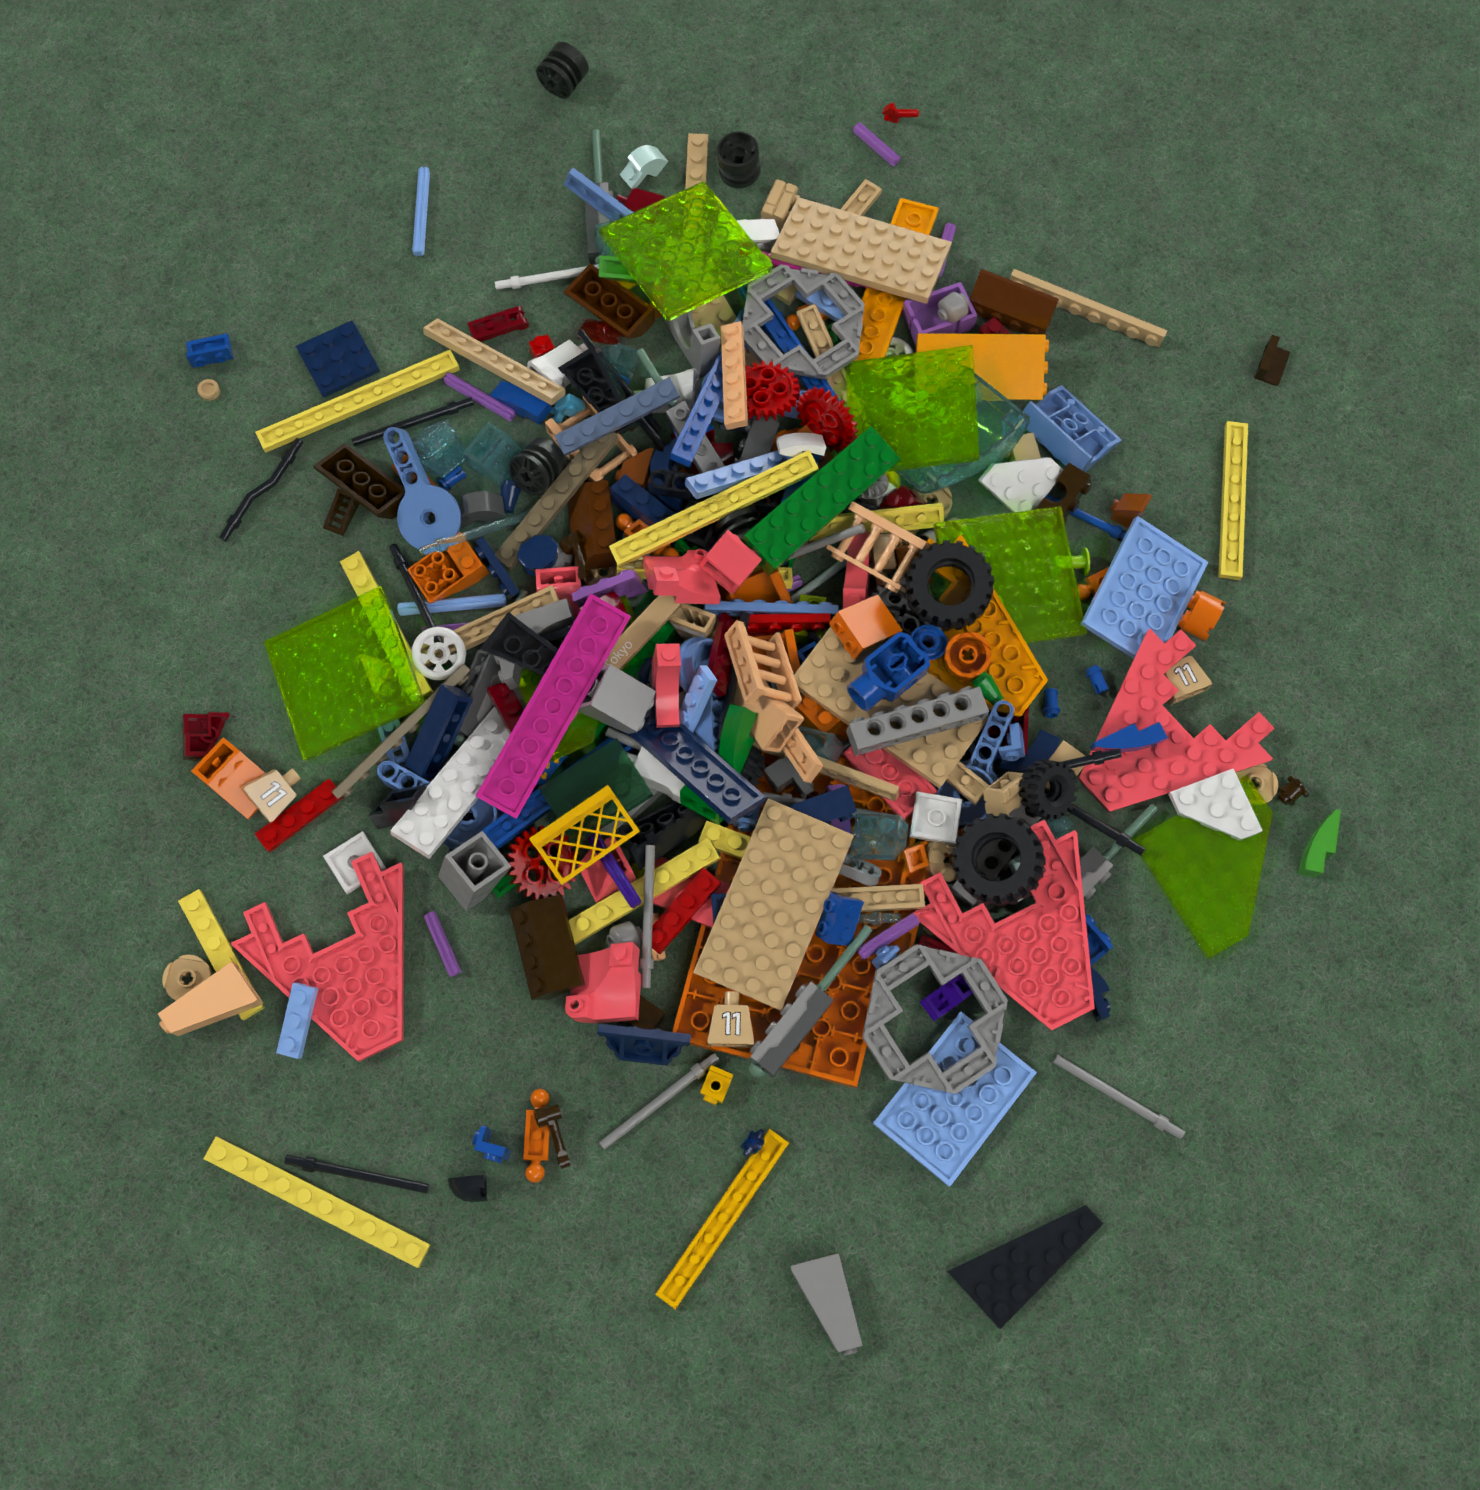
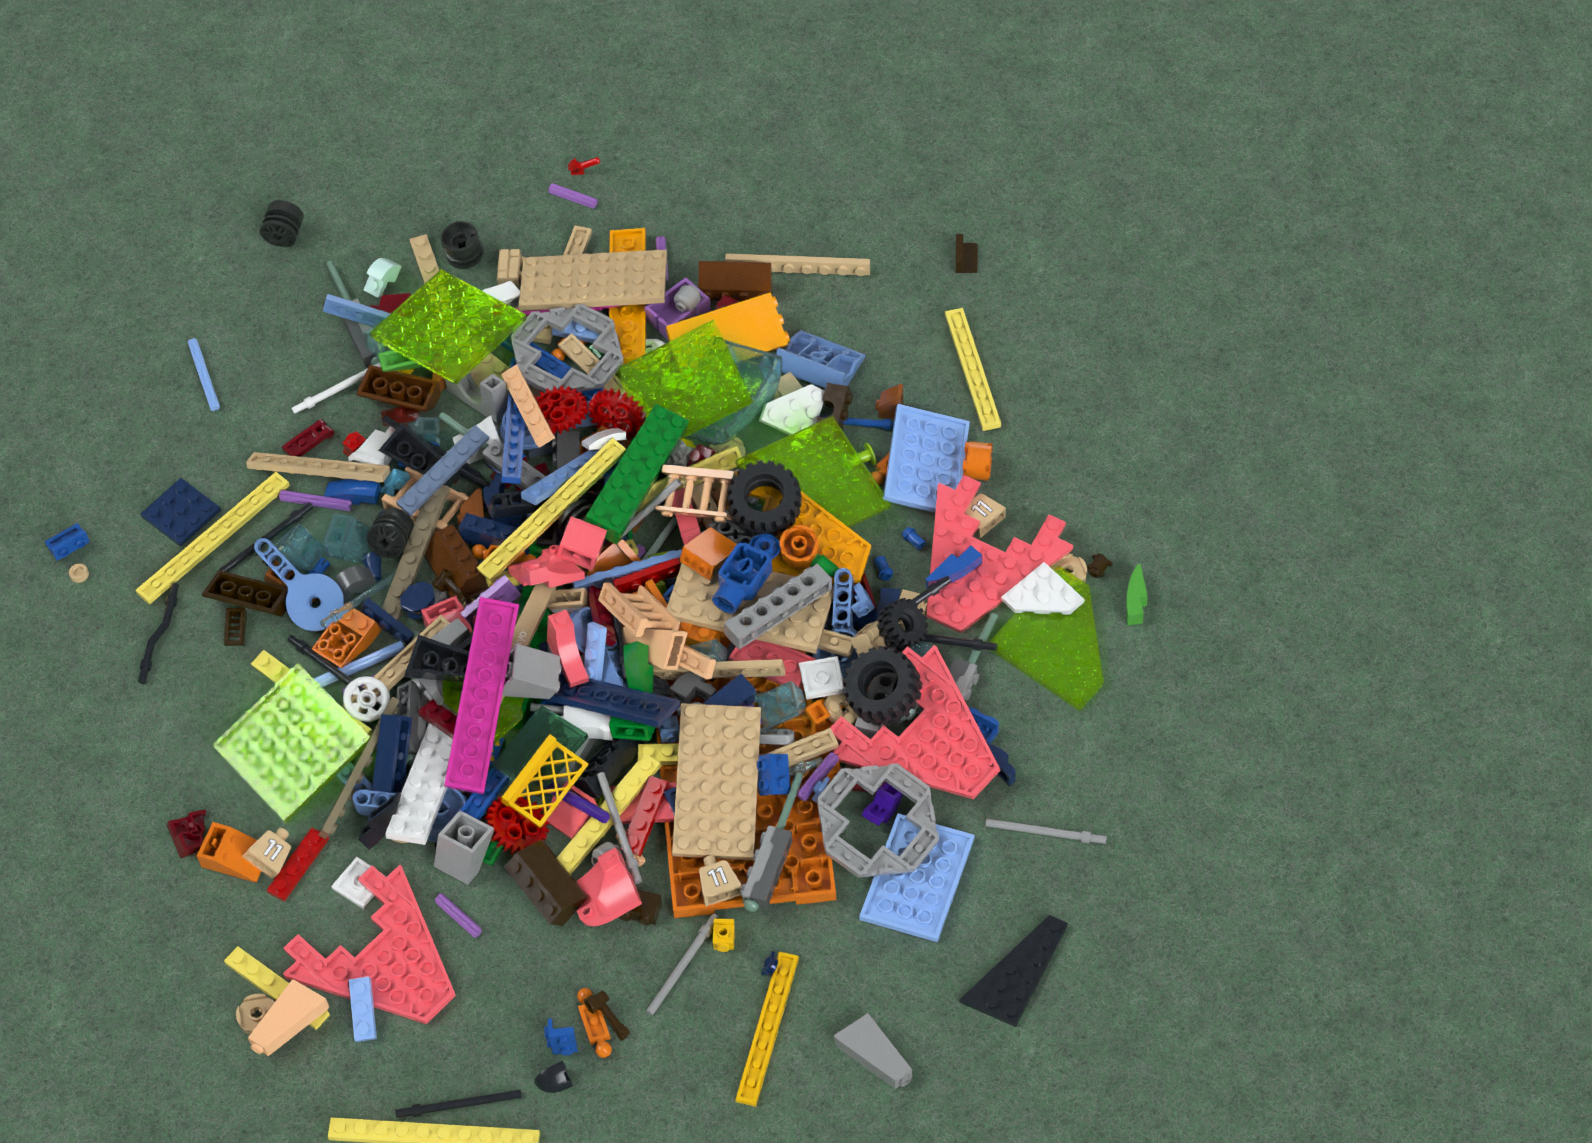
camera: 15 degrees left, 15 degrees down
dark blue wing [597,1024,691,1066] -> none

